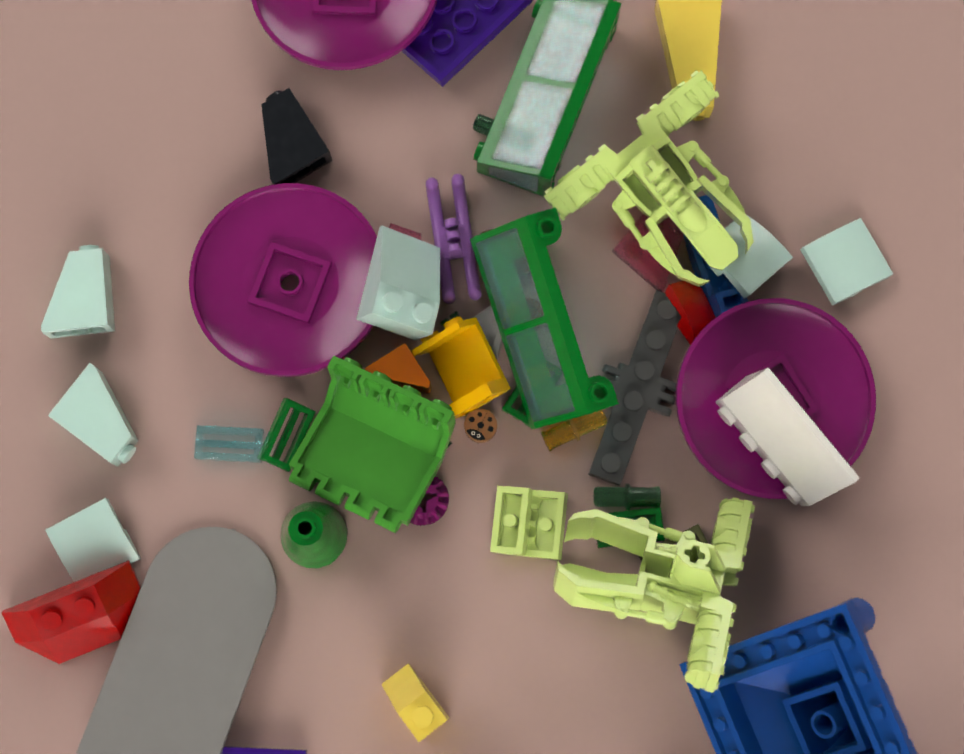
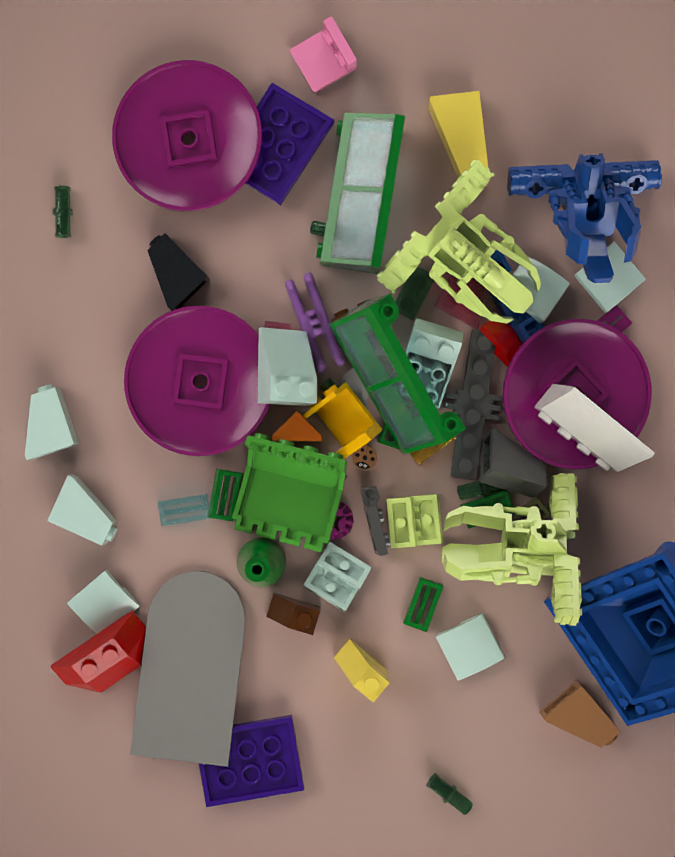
camera: 15 degrees left, 10 degrees up
none -> clear green pin [52,185,73,238]
none -> reddish brown slope [266,593,321,635]
none -> light aqua slope [303,542,372,612]
none -> dark grey hinge [360,486,391,556]
none -> clear green plate [395,267,434,321]
none -> light aqua slope [395,318,463,408]
none -> green tile [403,577,443,632]
none -> light aqua slope [436,613,505,681]
none -> dark grey slope [480,428,548,498]
none -> blue piece [507,153,662,283]
none -> magenta tile [597,305,632,332]

